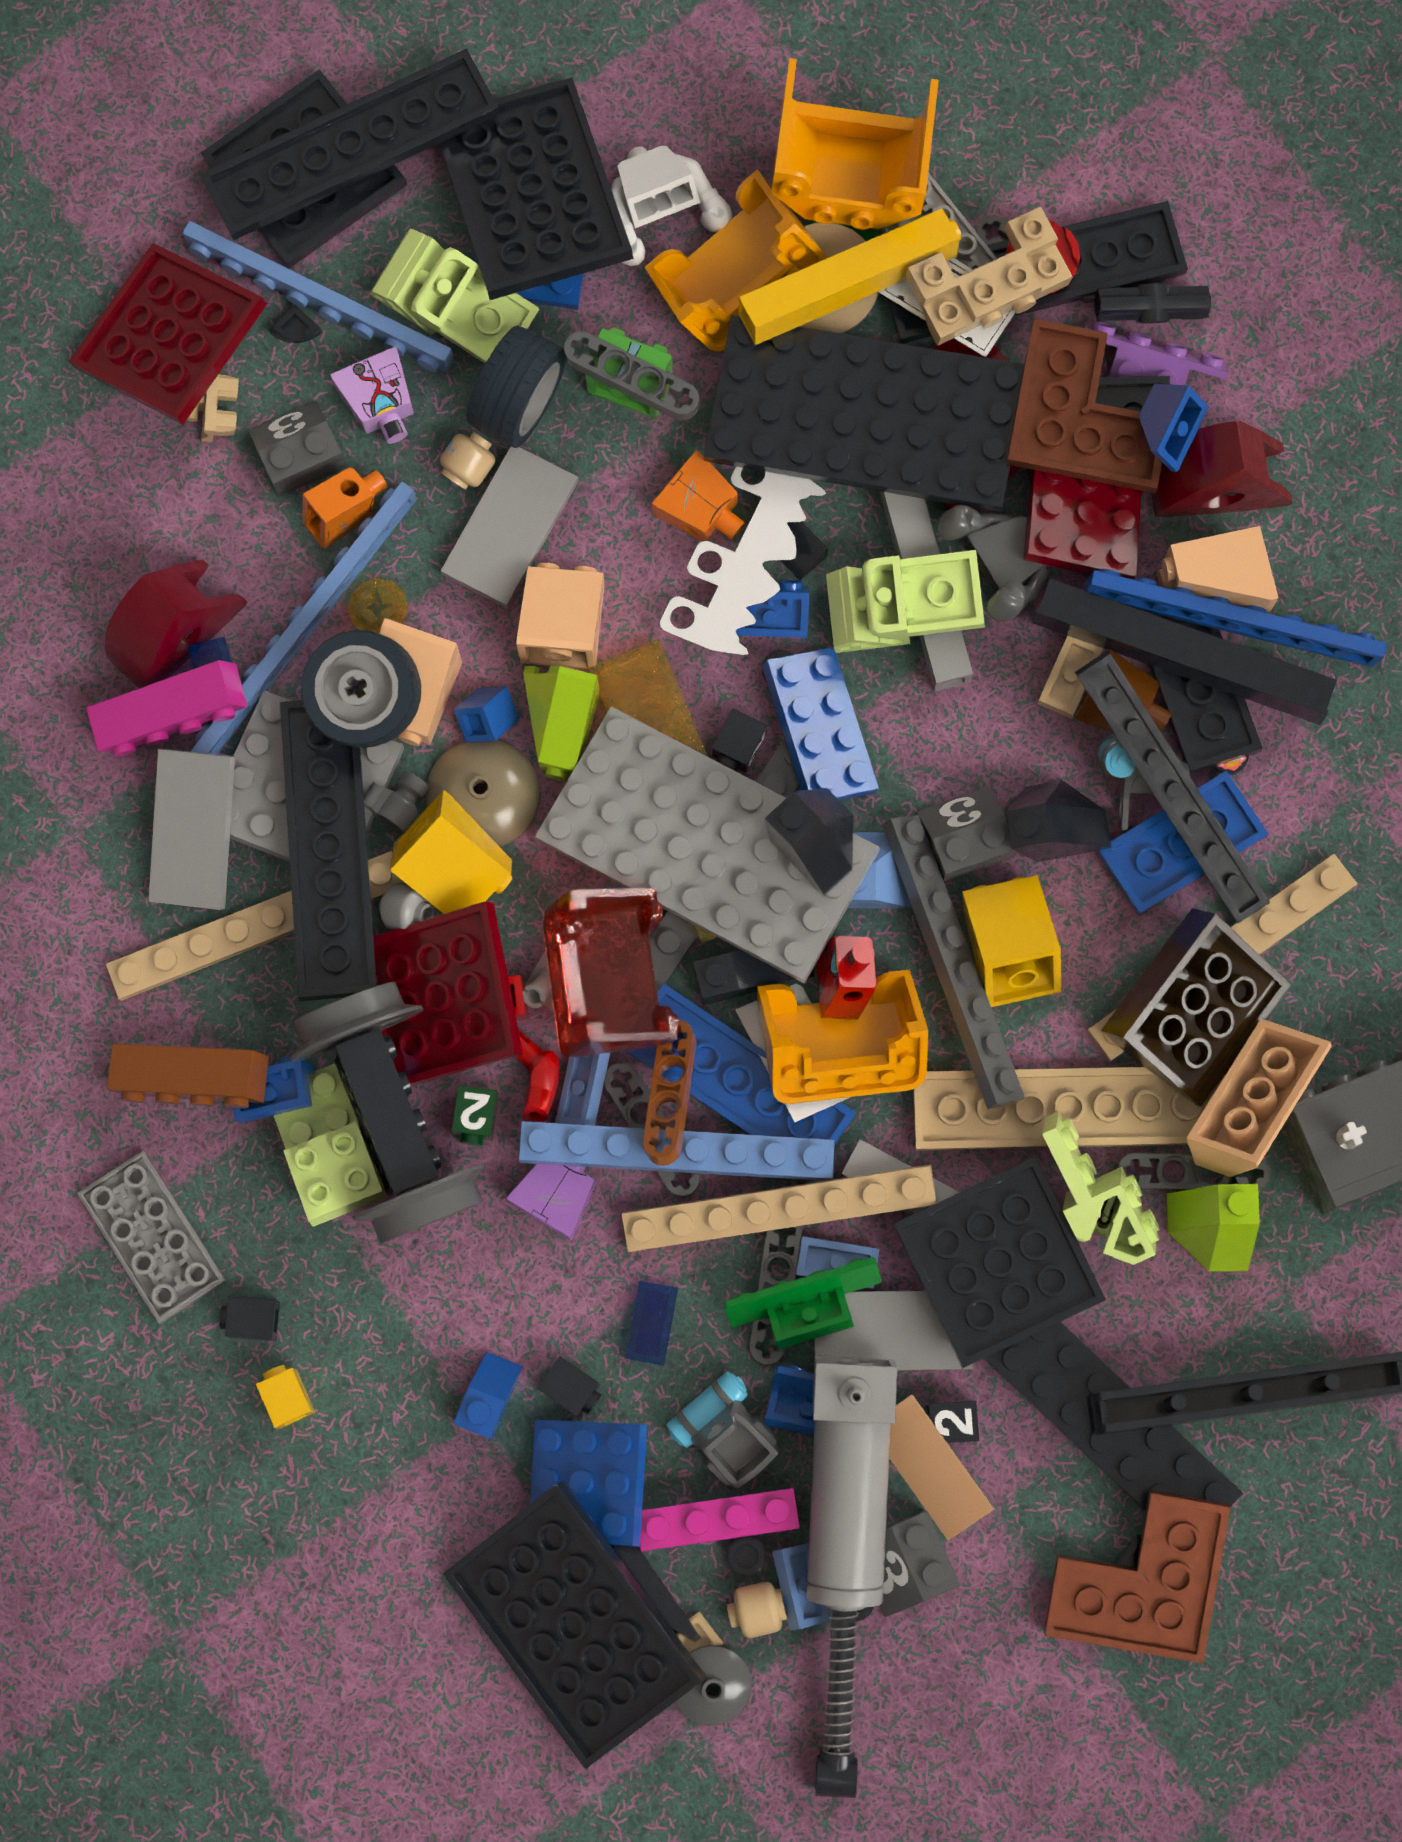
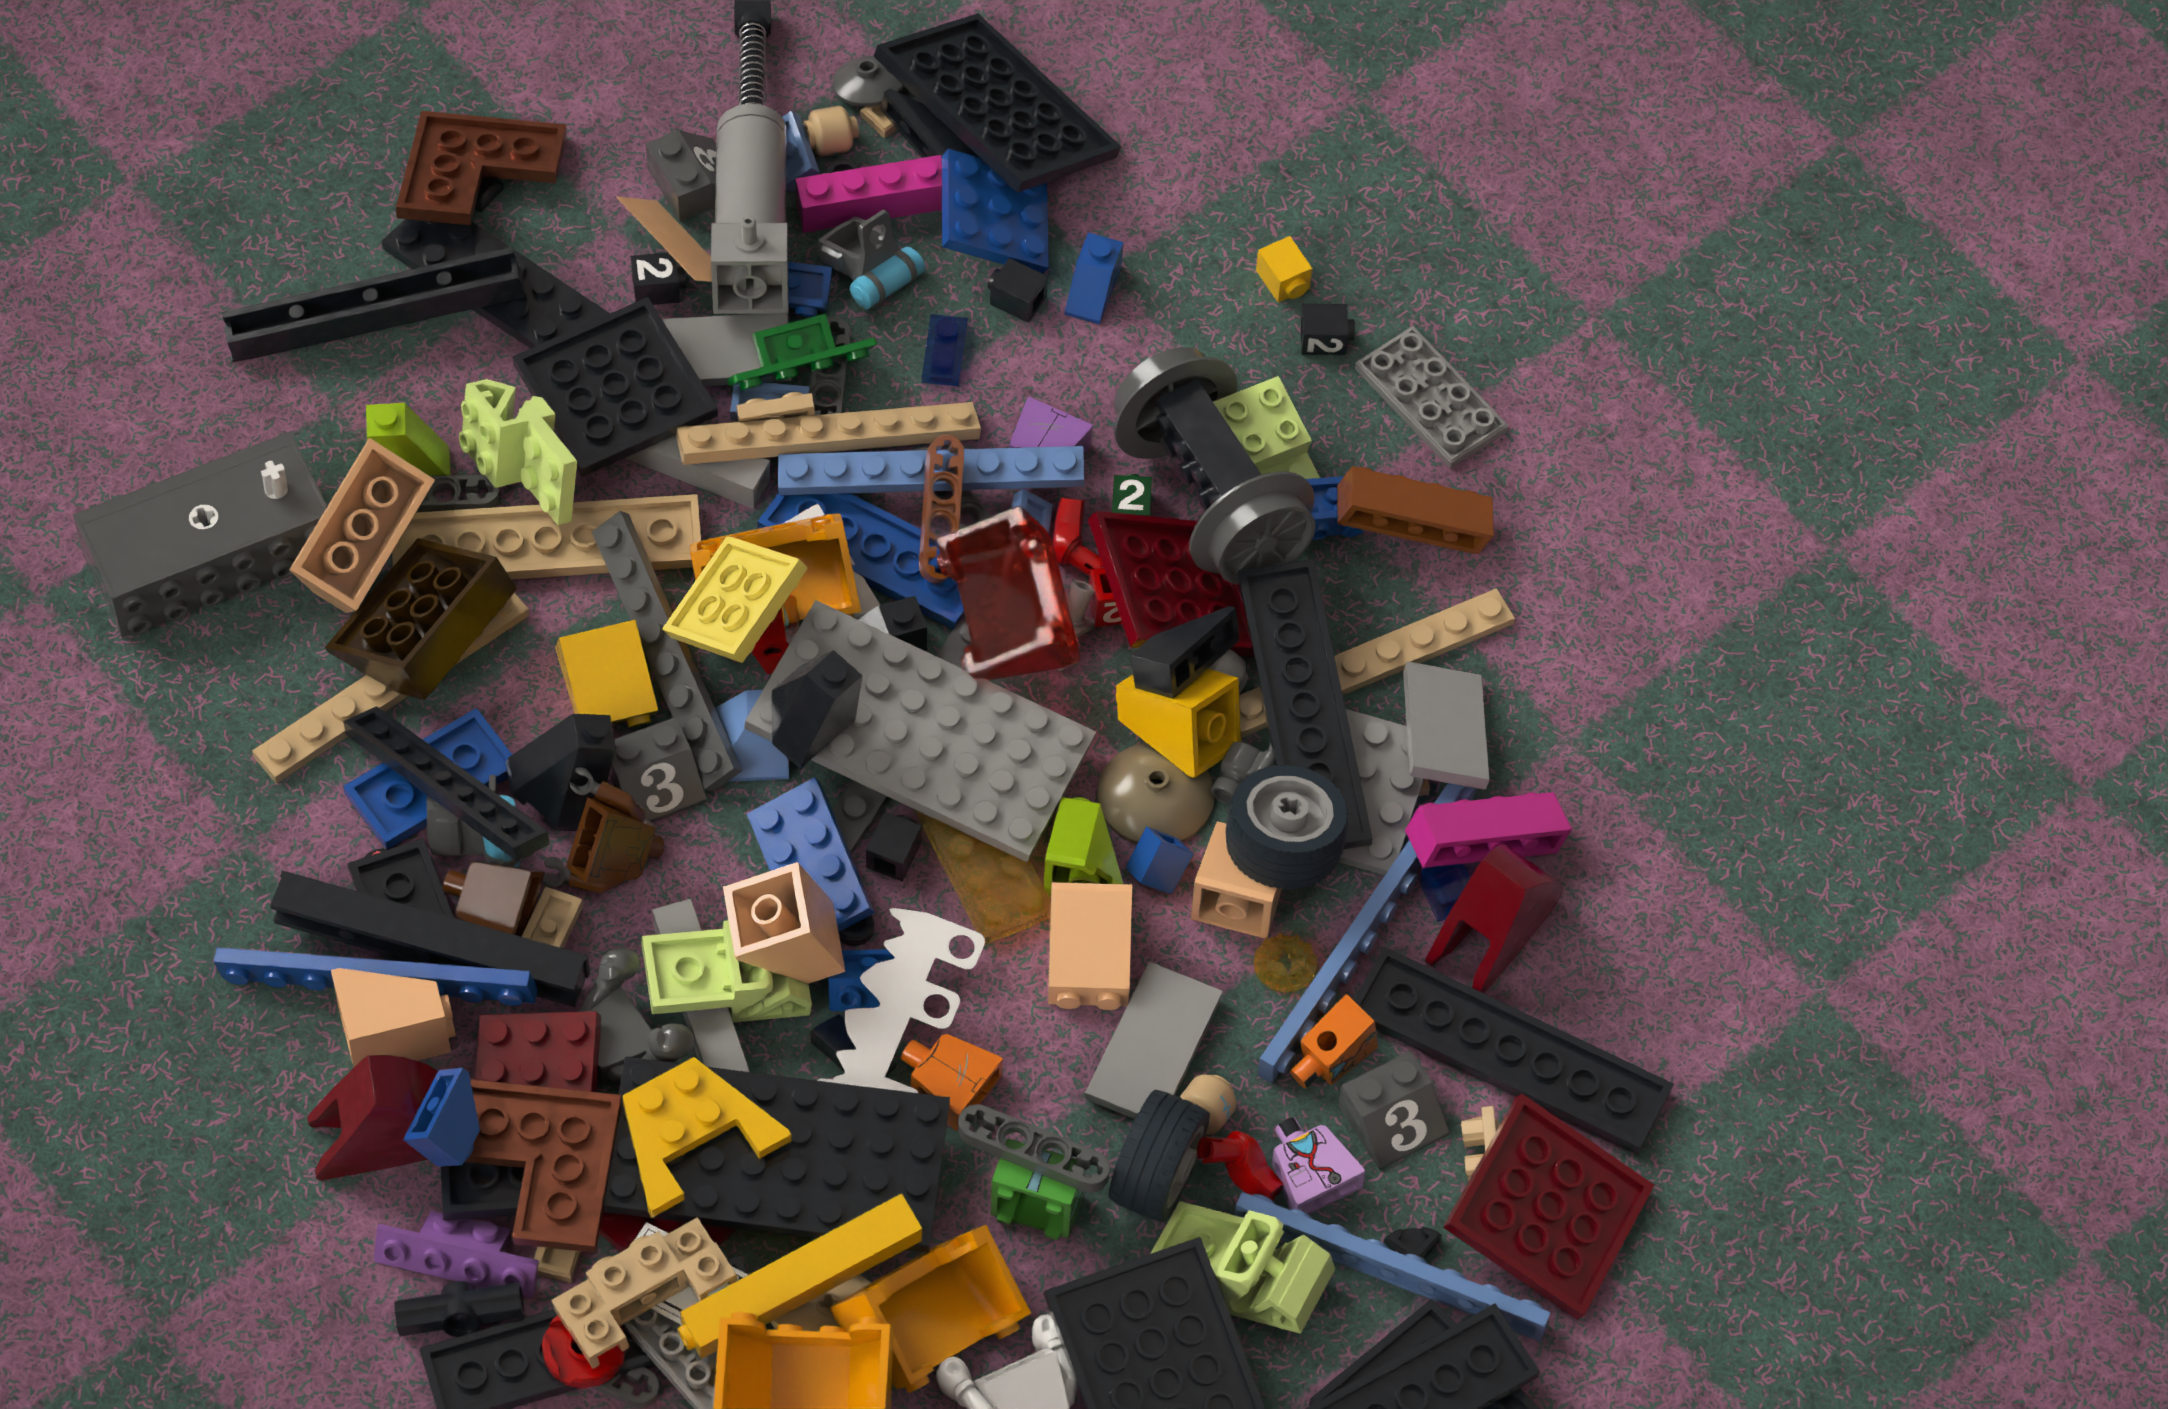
camera: 170 degrees right, 20 degrees down
none -> reddish brown torso [543,767,665,893]
none -> yellow wing [623,1057,791,1218]
none -> light yellow plate [662,536,808,663]
none -> light nougat slope [723,862,845,984]
none -> tan plate [737,392,815,422]
none -> black slope [1130,606,1240,699]
none -> red arm [1197,1131,1284,1201]
none -> black plate [1354,946,1674,1155]

